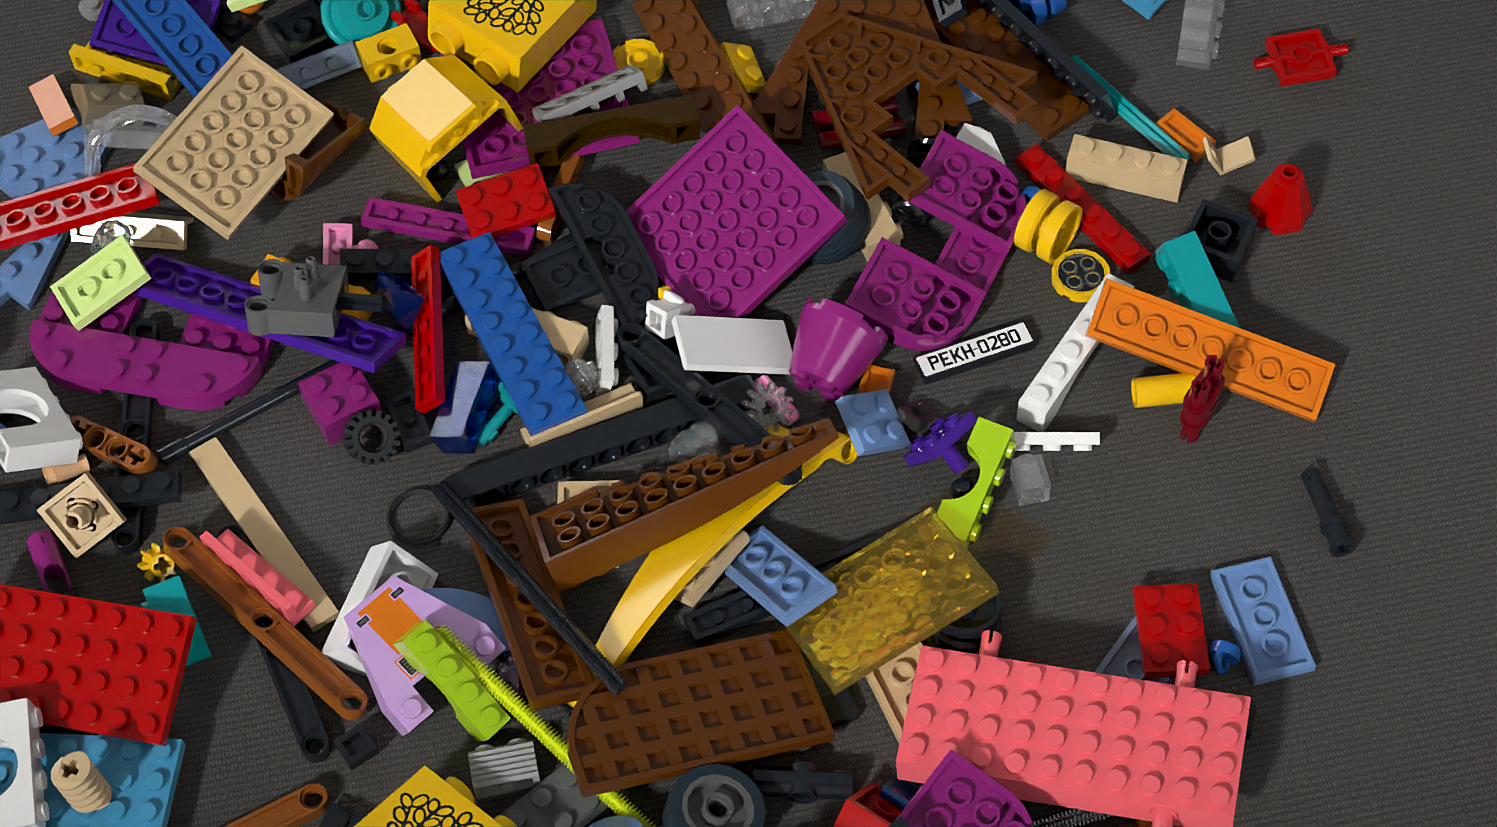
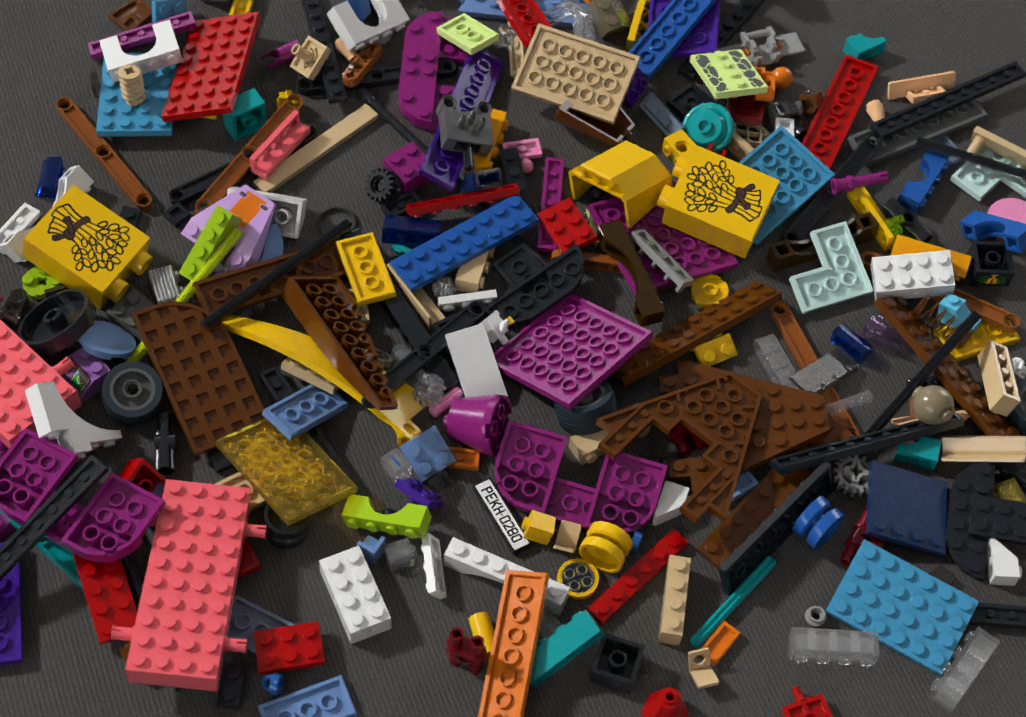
camera: 75 degrees right, 0 degrees up
none -> white brick [319,546,391,644]
none -> yellow tile [336,232,396,307]
none -> medium blue panel [356,535,386,565]
none -> clear brick [380,447,412,484]
none -> yellow brick [522,510,556,545]
none -> tan bracket [553,520,581,553]
none -> light grey plate [805,606,827,627]

